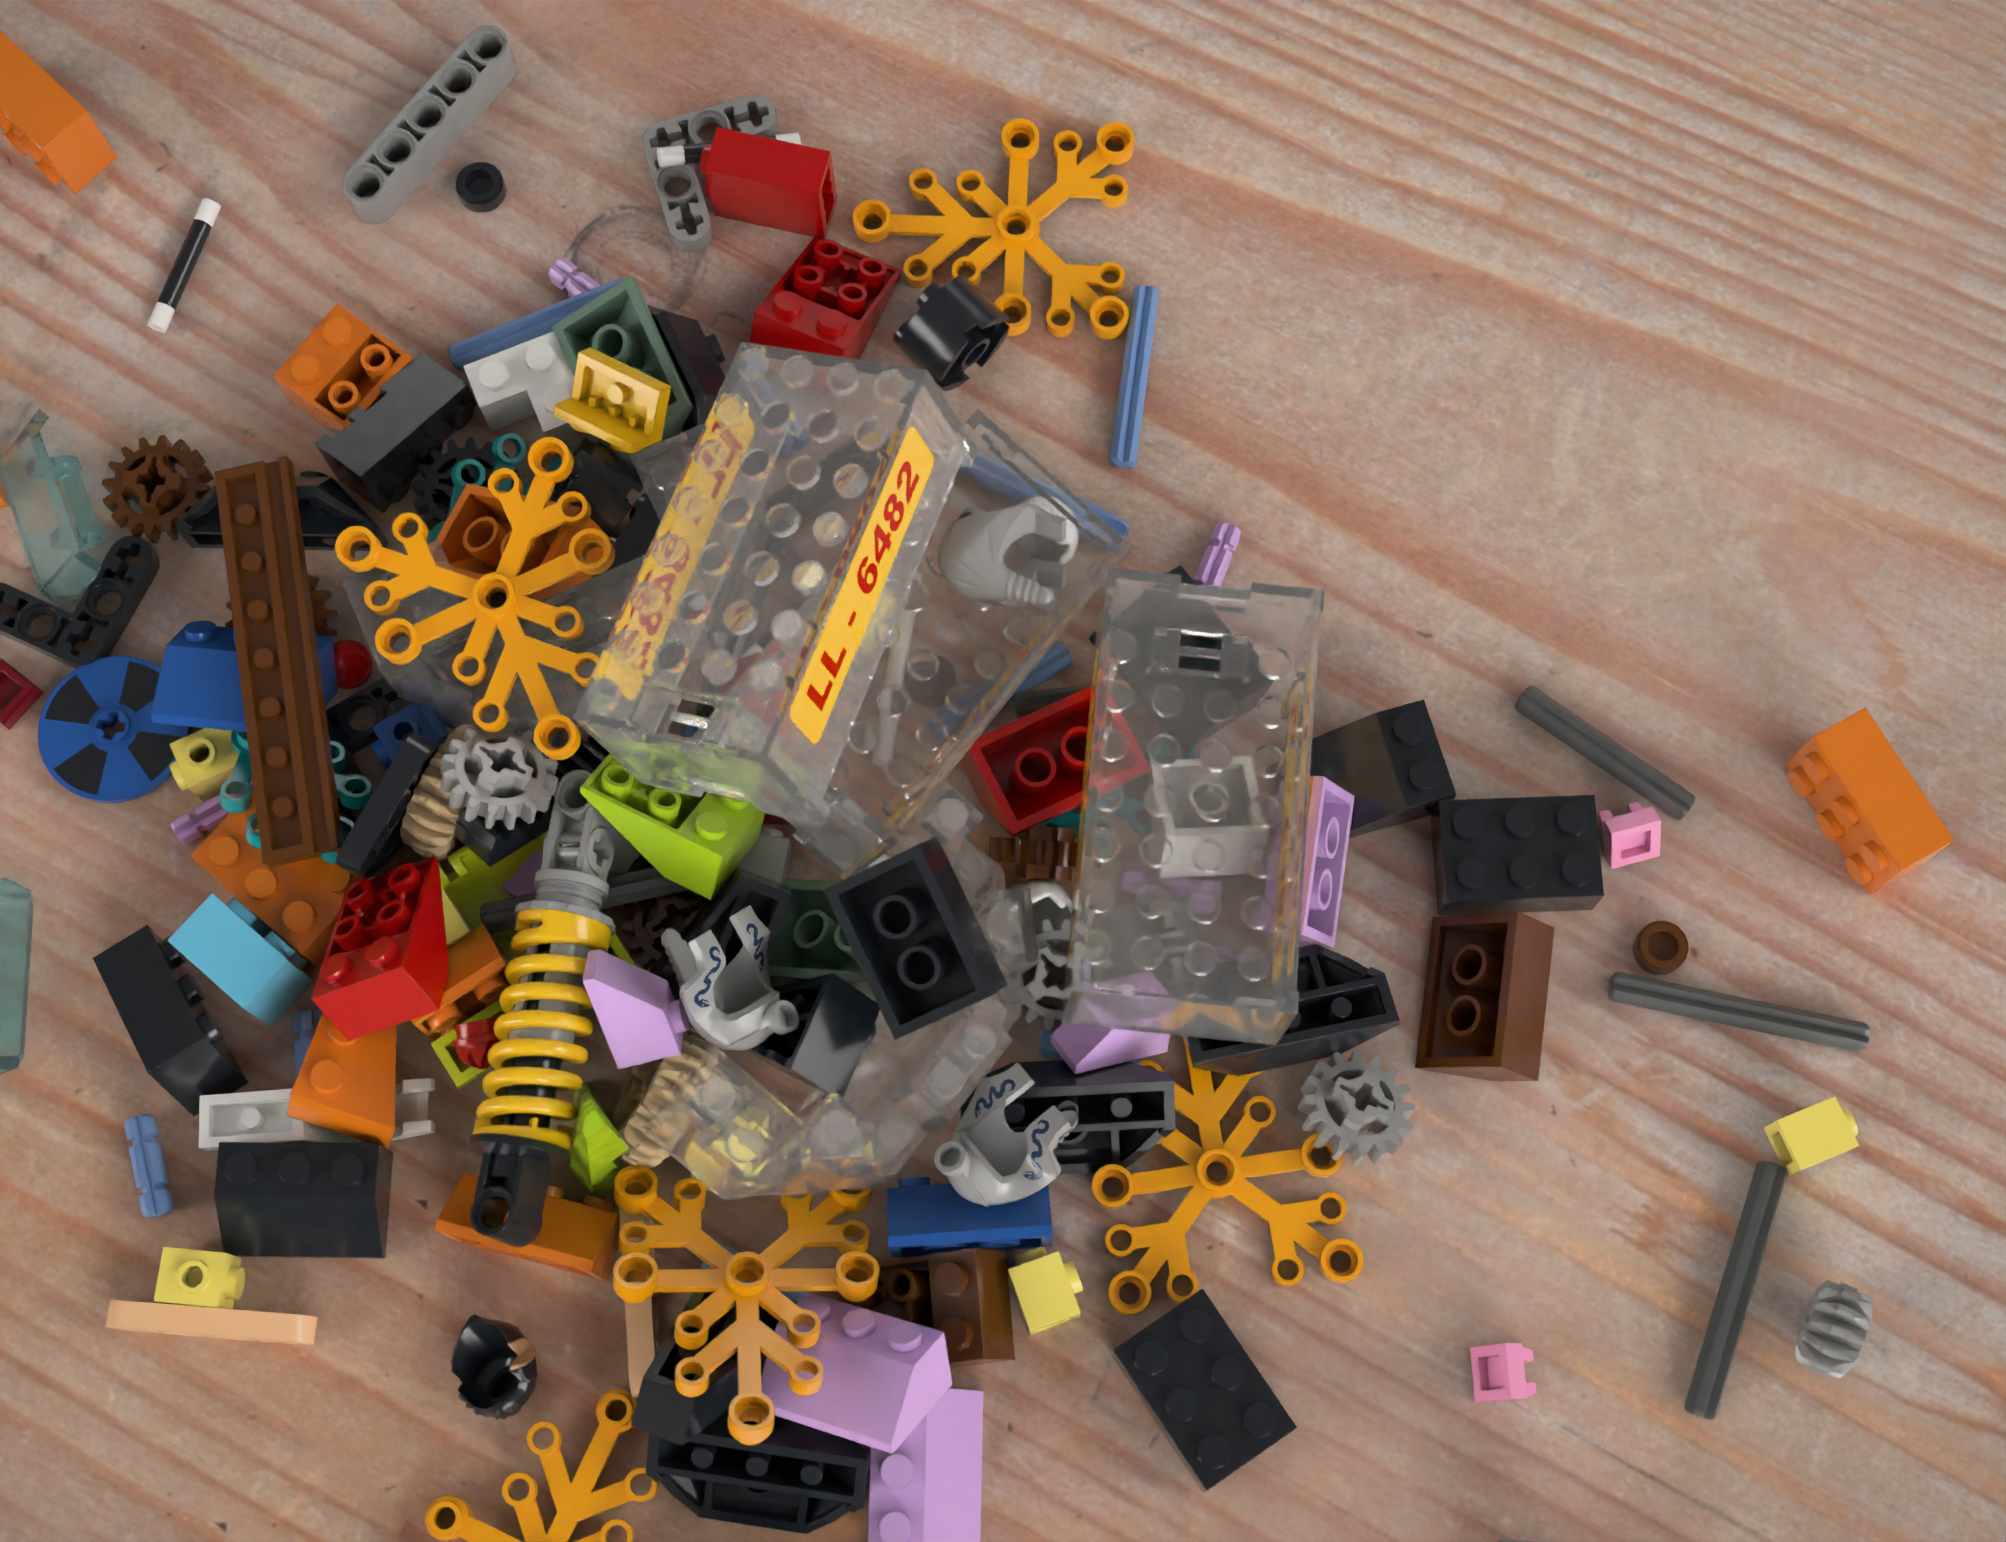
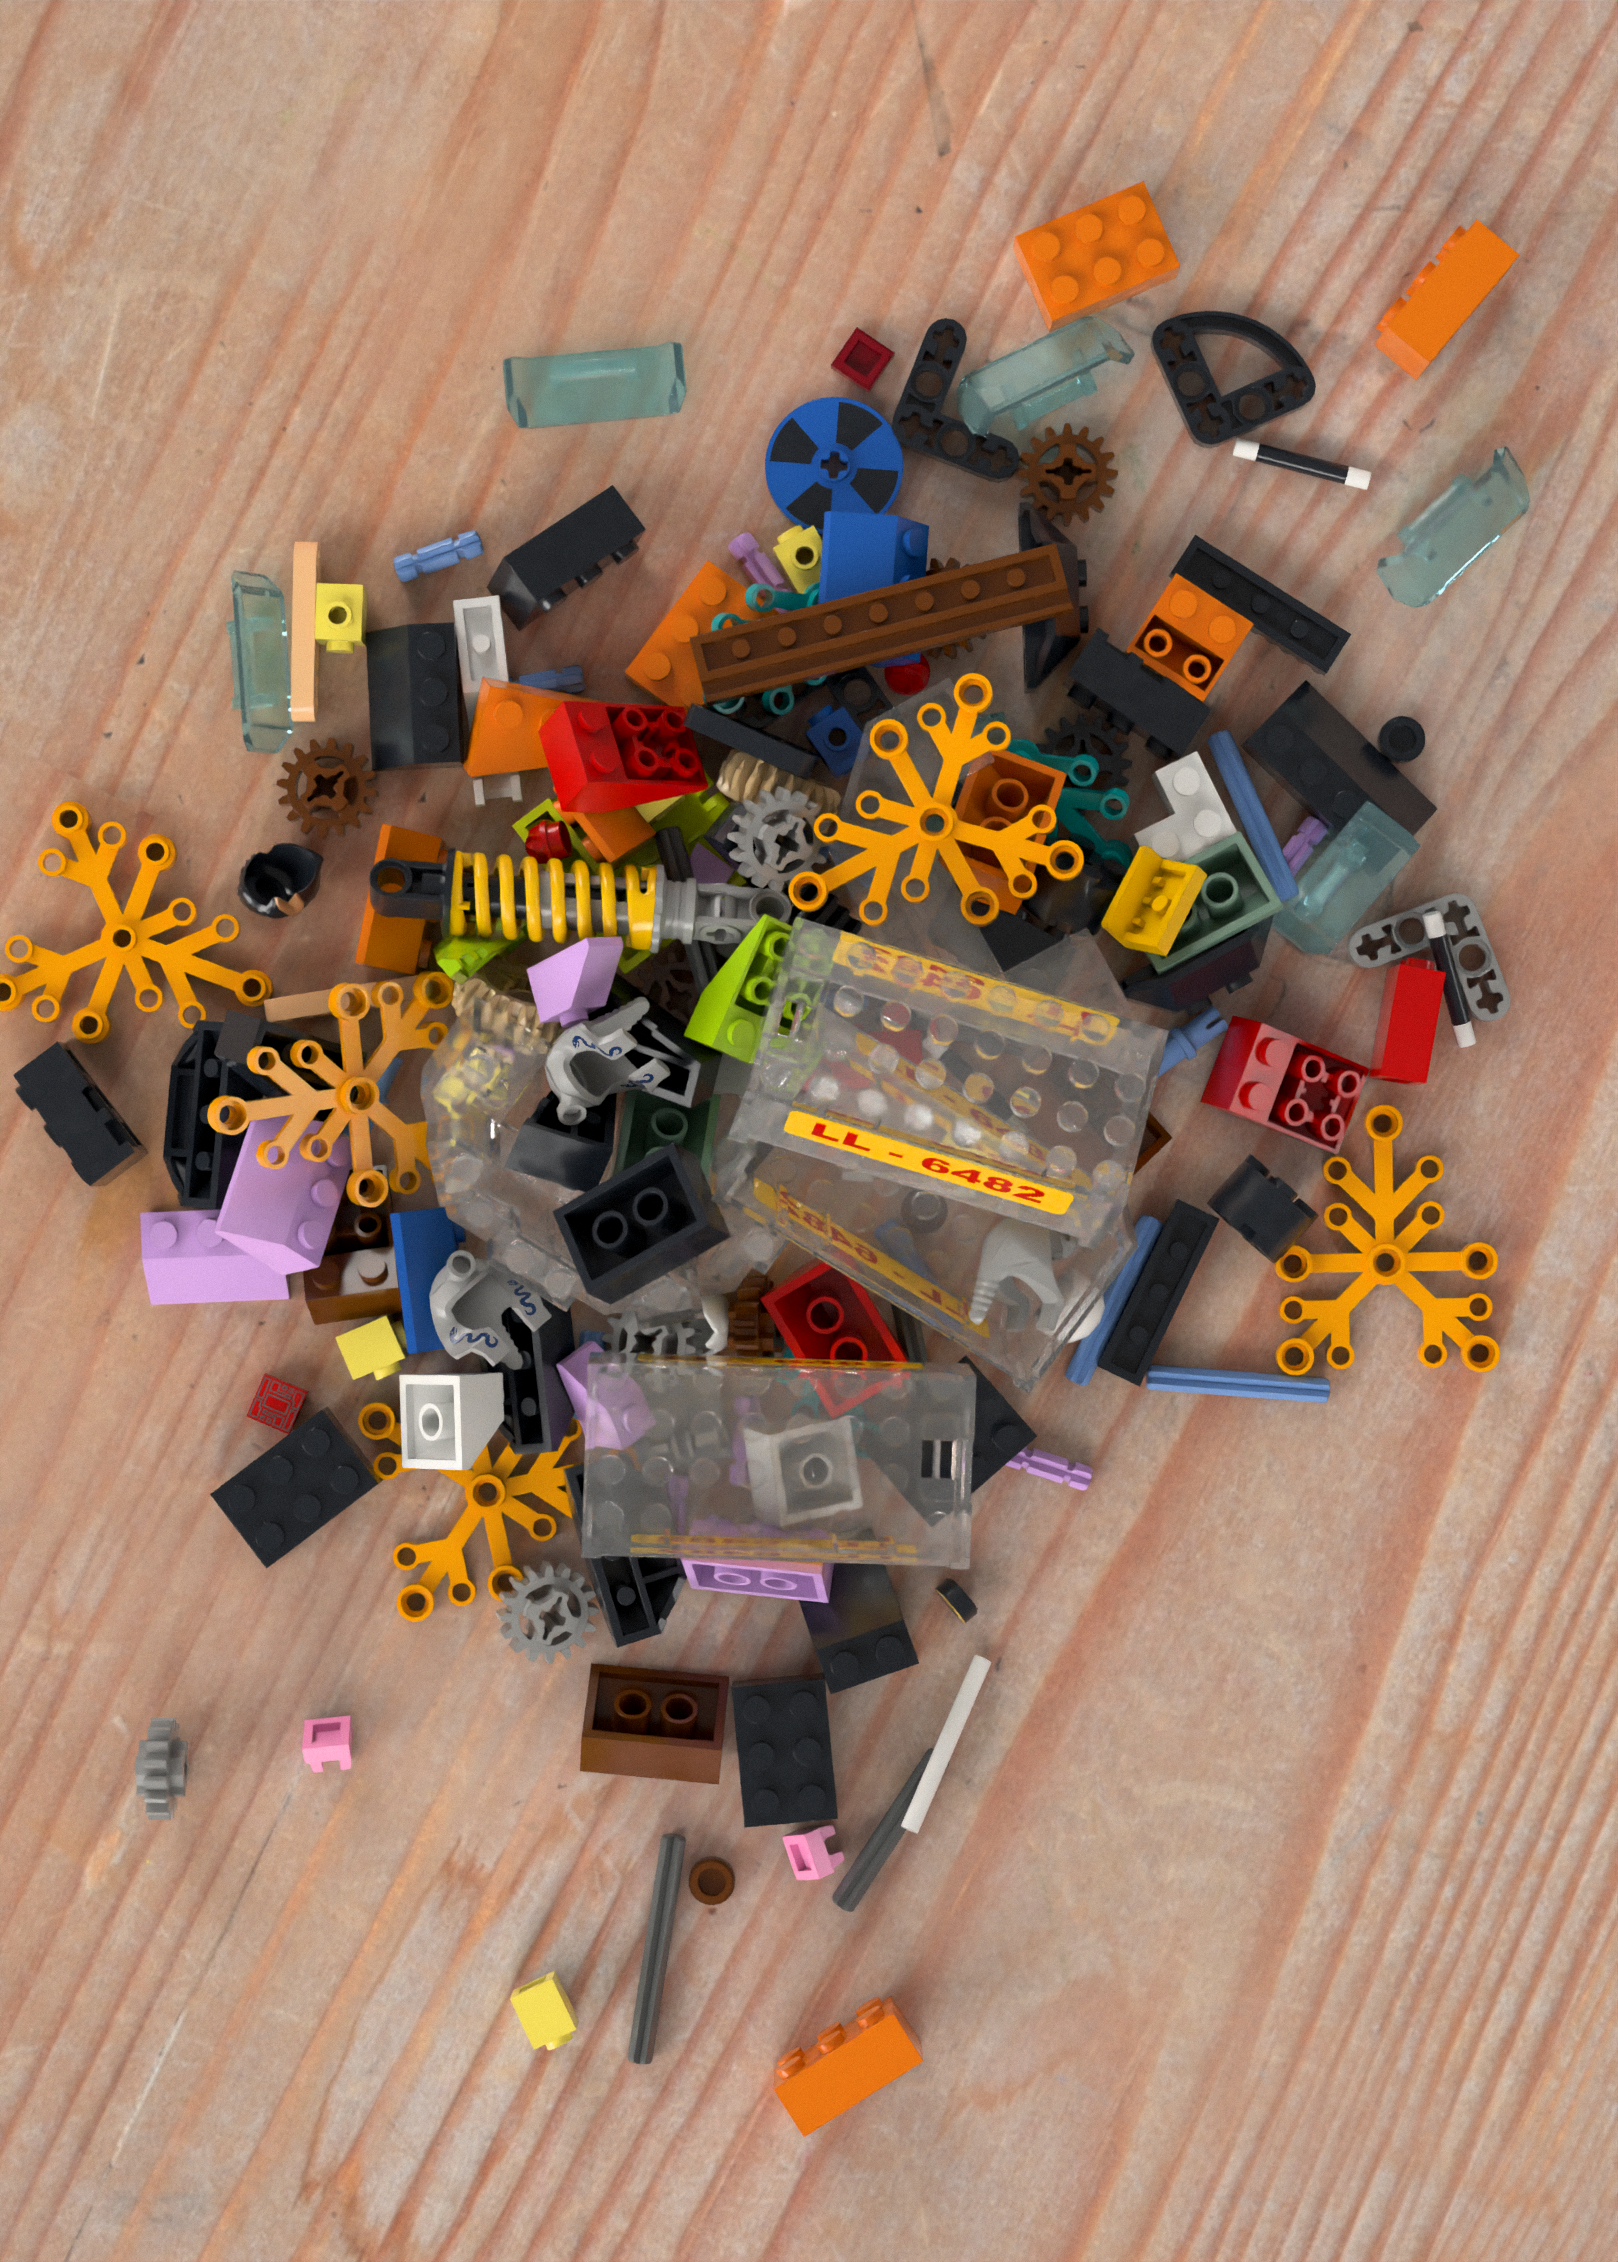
camera: 85 degrees right, 15 degrees up
medium azure brick [167,893,315,1028] -> none
light grey beam [343,25,517,224] -> none
dark grey axle [1684,1161,1788,1420] -> none
light grey gear [1794,1280,1873,1379] -> none
none -> clear light blue piece [226,570,293,754]
none -> red tile [246,1373,309,1435]
none -> reddish brown gear [276,737,379,839]
none -> white slope [399,1372,504,1470]
none -> white bar [901,1655,992,1834]
none -> black tile [935,1578,978,1624]
none -> black gear [1097,1199,1220,1387]
none -> black beam [1150,311,1316,449]
none -> black gear [1168,535,1351,675]
none -> black slope [1241,680,1438,875]
none -> clear light blue piece [1271,801,1420,954]
none -> clear light blue piece [1376,446,1530,608]

